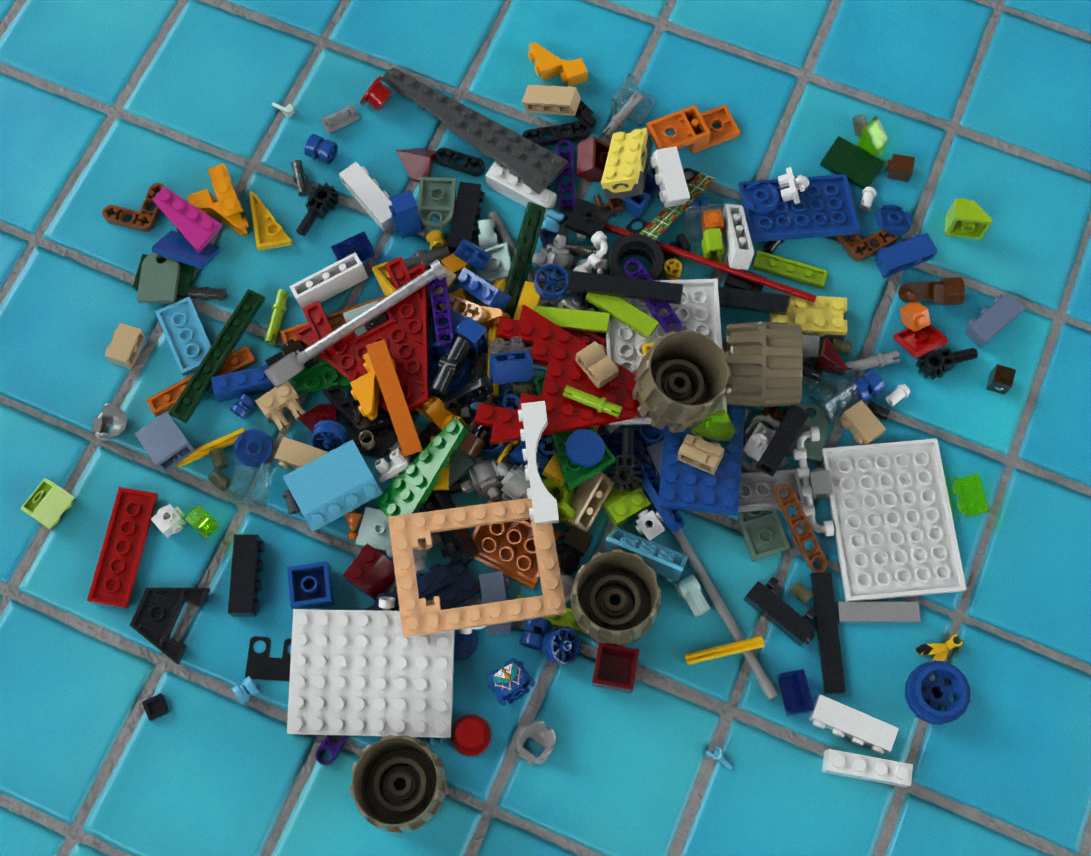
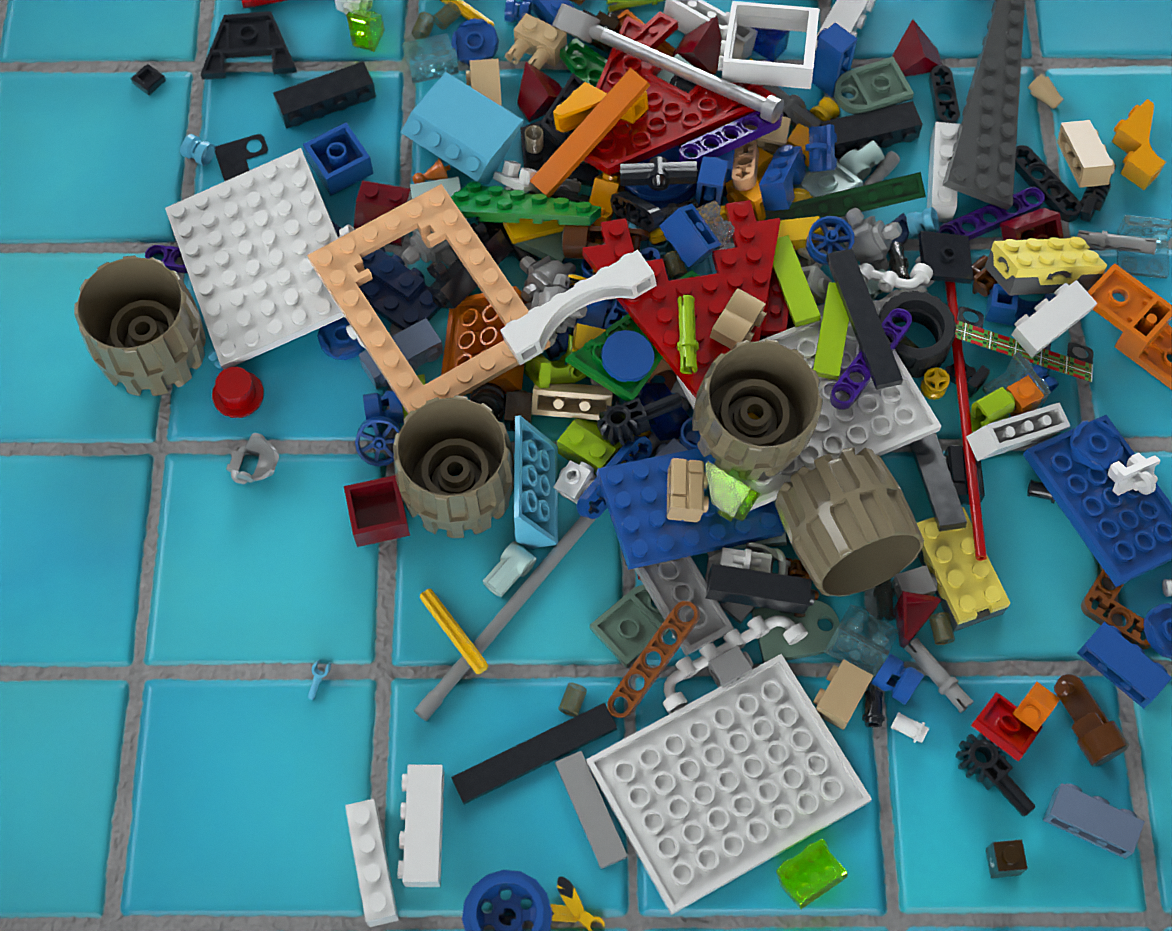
camera: 65 degrees right, 5 degrees down
blue wheel [311,420,348,452] -> none
blue brick [488,658,535,706] -> none
black brick [743,577,817,646] -> none
lime tile [752,250,828,289] -> none
clear blue panel [777,669,814,717] -> none
none -> dark red slope [672,15,724,75]
none -> white window [718,1,819,89]
none -> tan cone [1028,74,1064,110]

